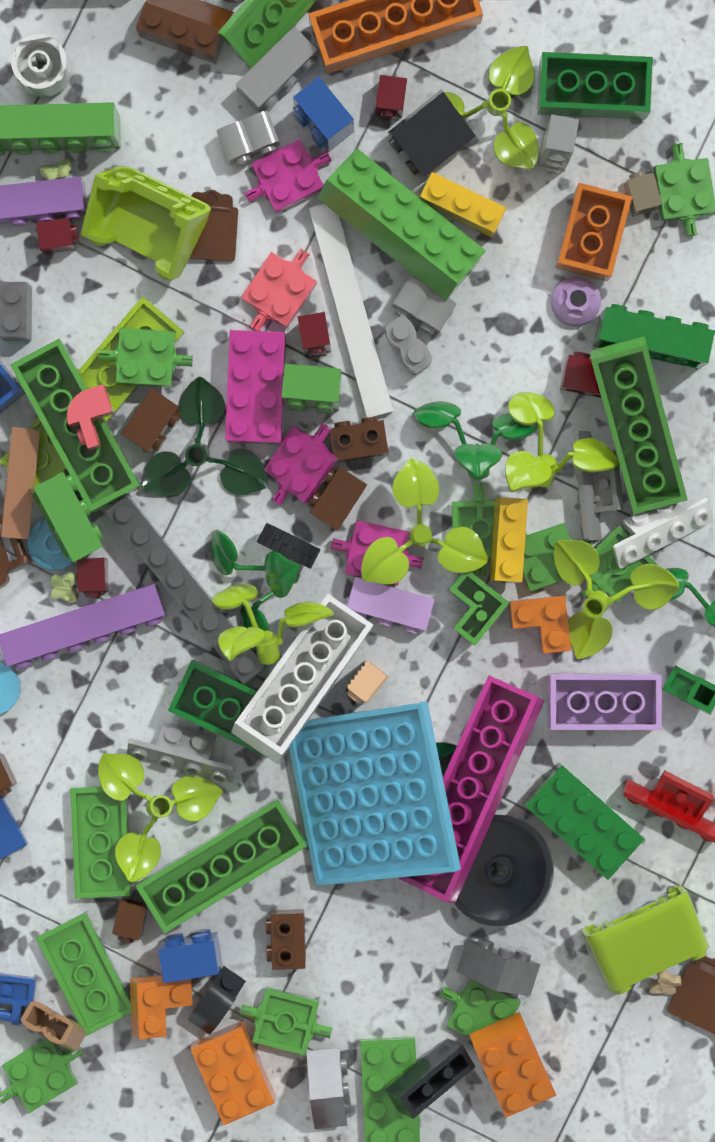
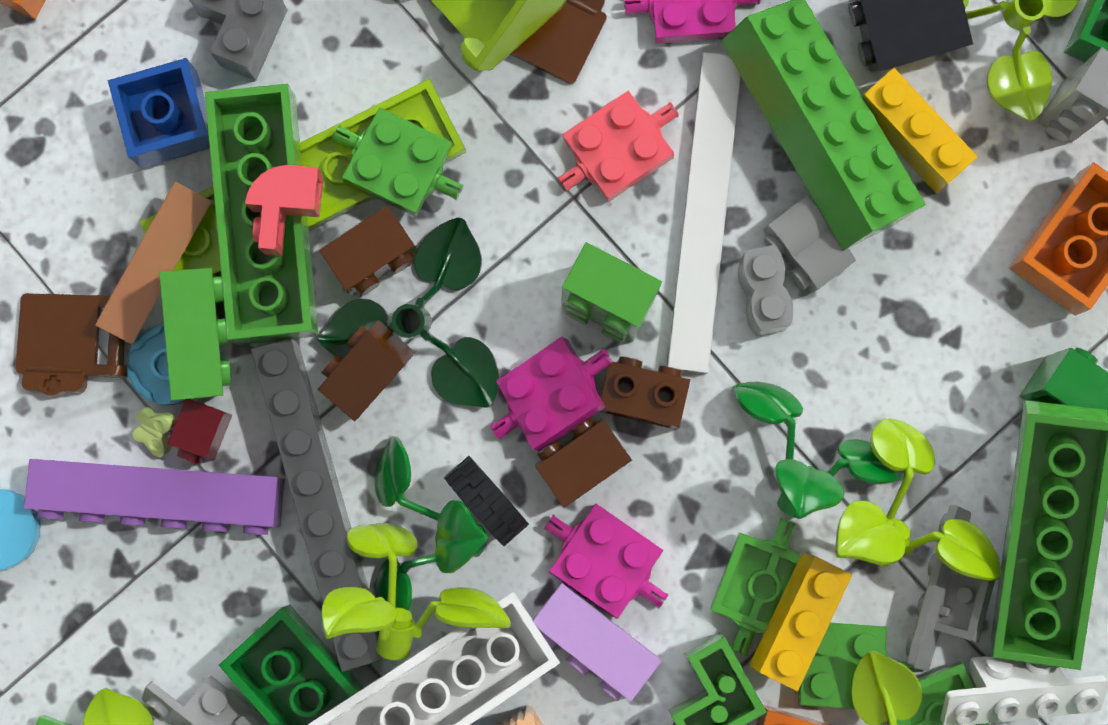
camera: 25 degrees right, 5 degrees down
dark pink brick [225,330,286,445] -> none
dark red brick [297,312,331,359] -> none
lime plant [361,458,488,584] -> none
lavender piece [551,276,601,326] -> none
dark red brick [560,352,601,398] -> none
none -> reddish brown brick [317,320,416,422]

